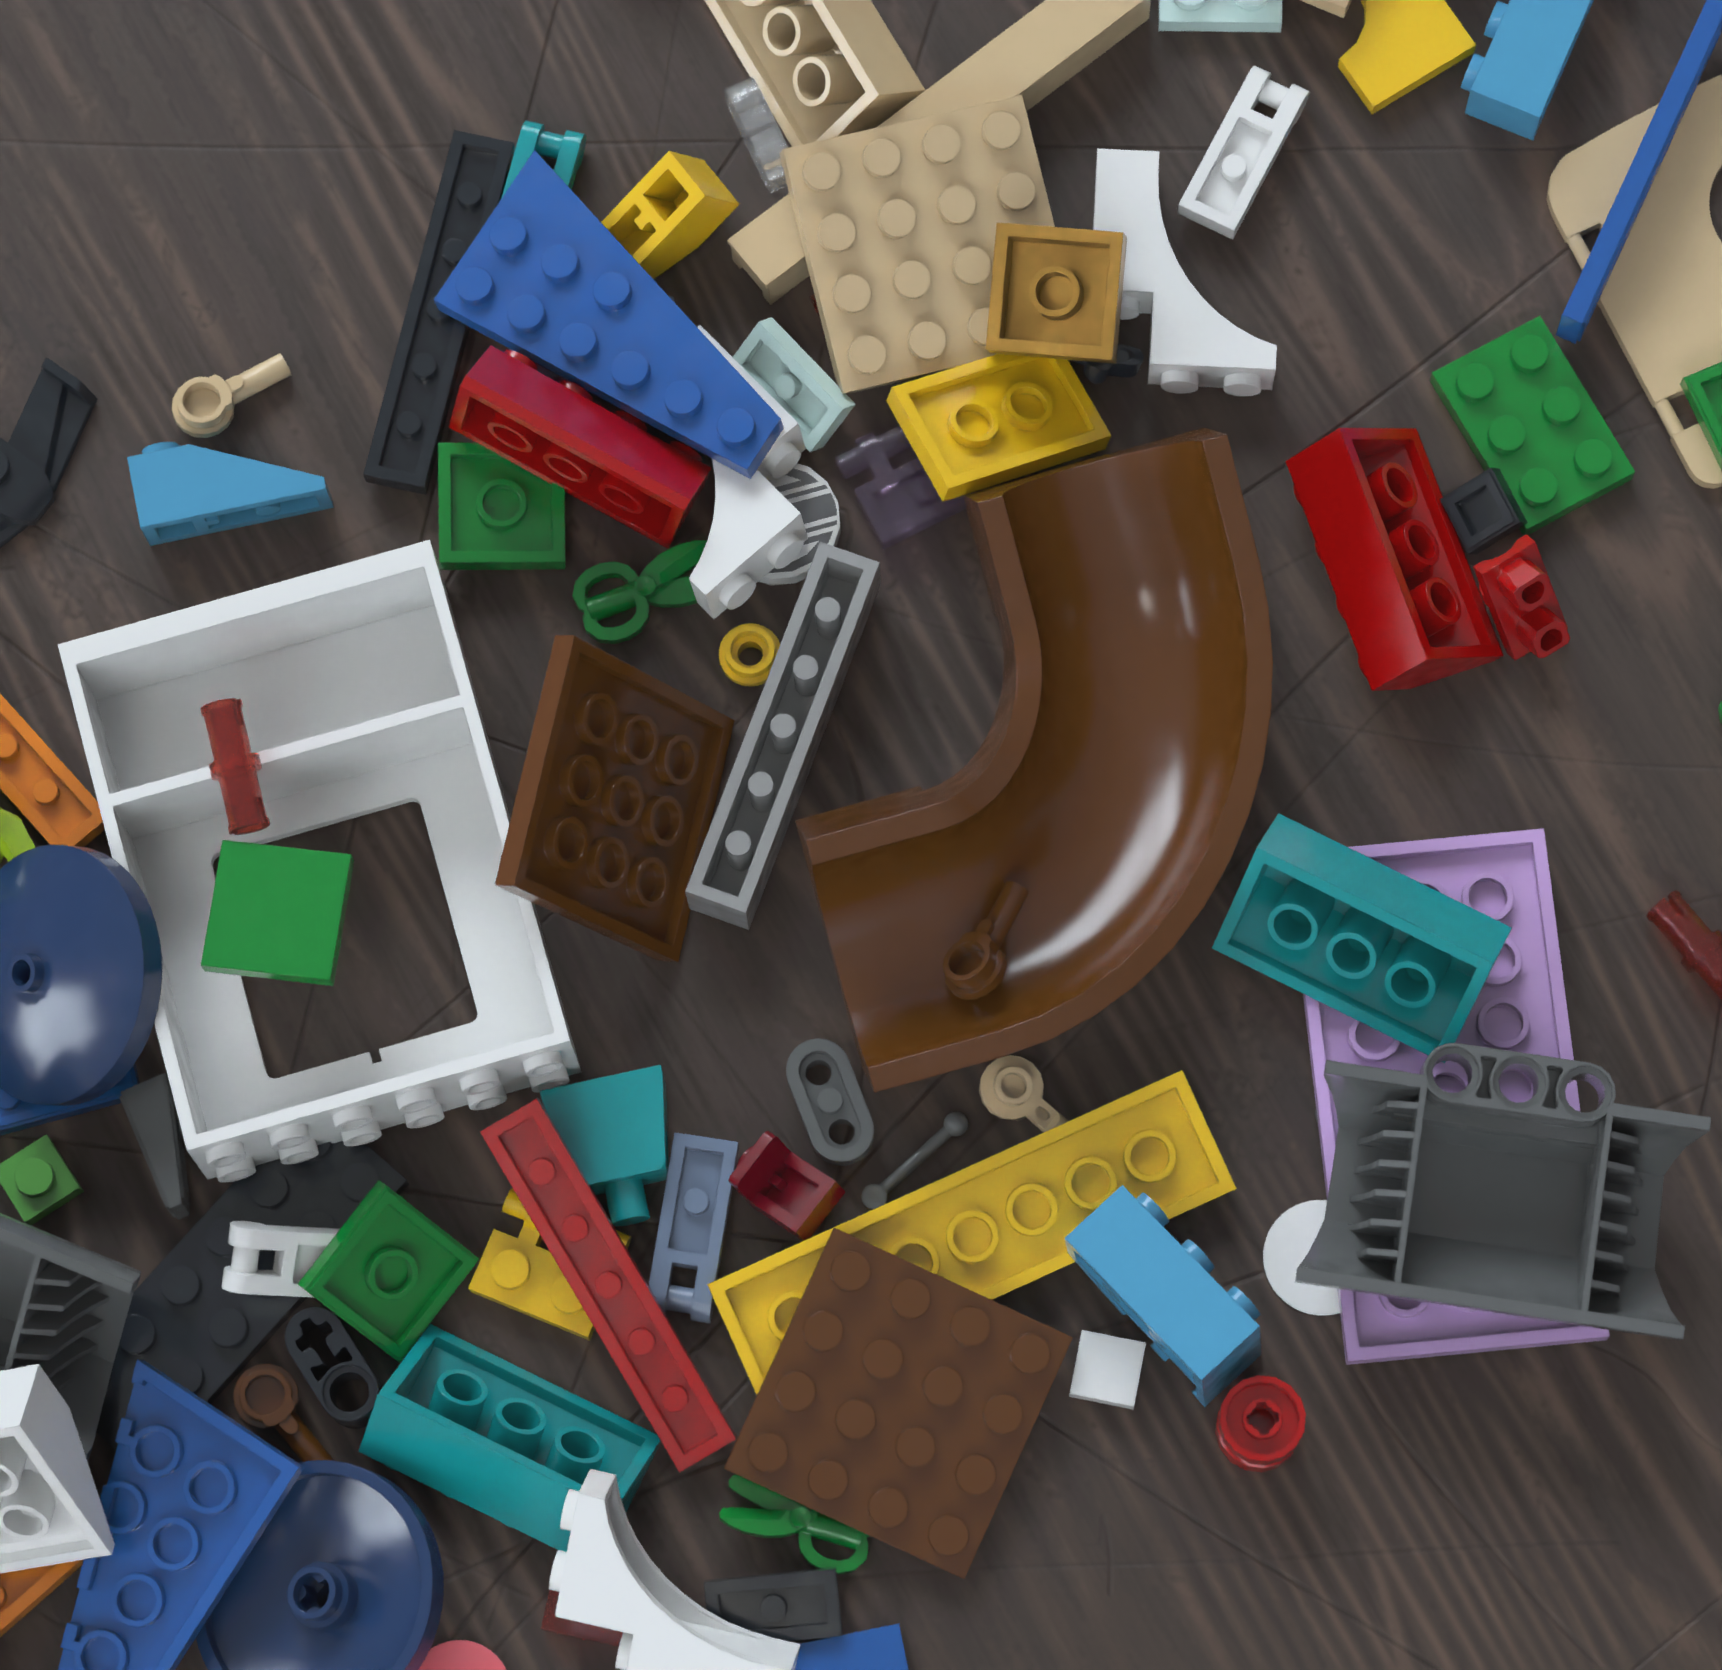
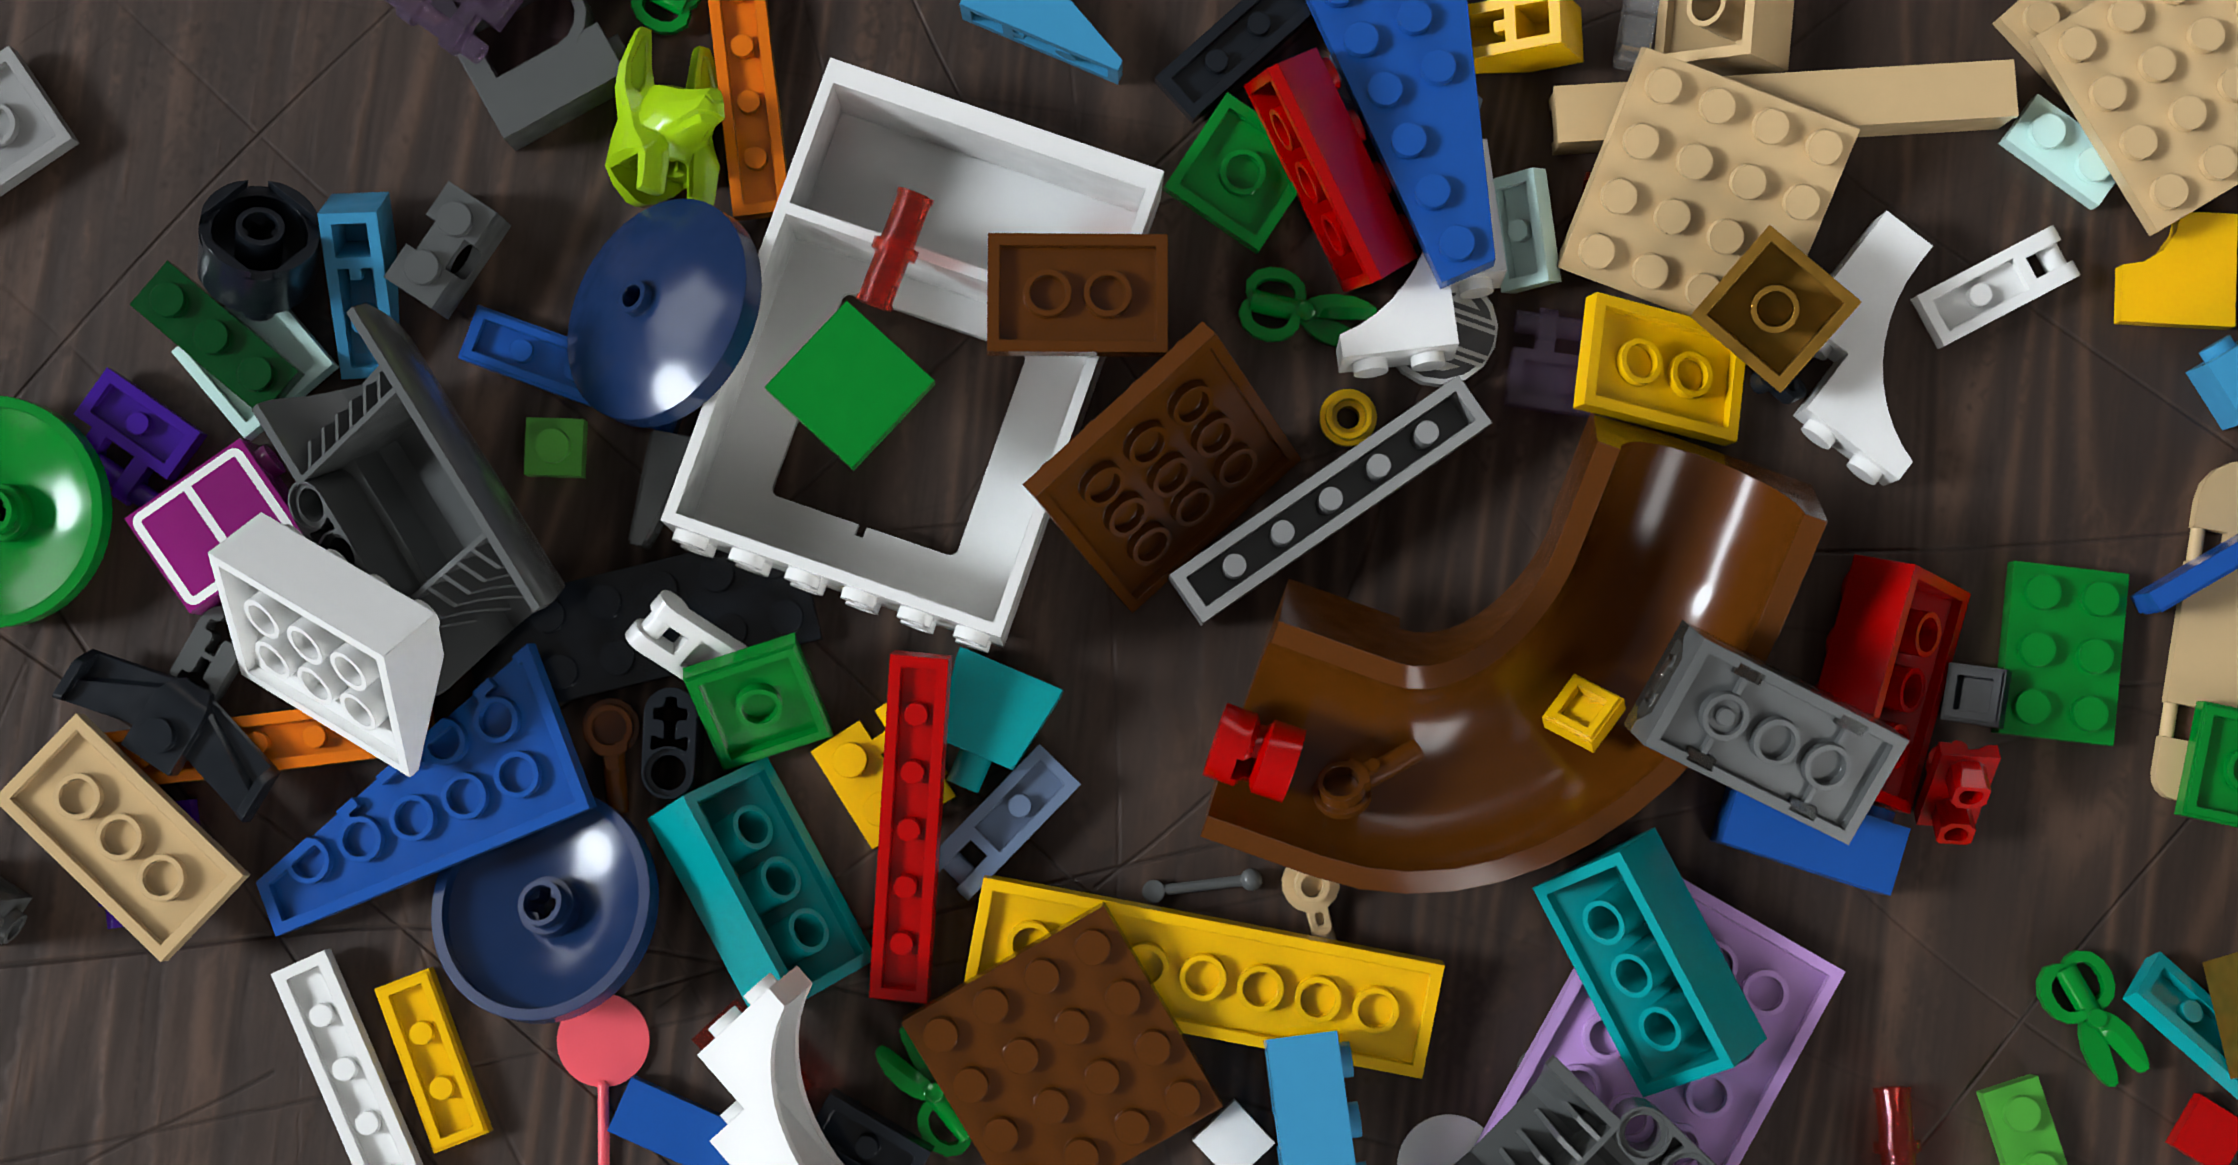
camera: 30 degrees right, 10 degrees up
dark red bracket [729,1131,845,1241] -> none
dark grey plate [786,1038,874,1166] -> none
none -> reddish brown plate [987,233,1168,357]
none -> red wheel [1202,703,1307,803]
none -> yellow tile [1542,673,1626,753]
none -> dark grey piece [1624,620,1910,845]
none -> blue brick [1710,786,1911,896]

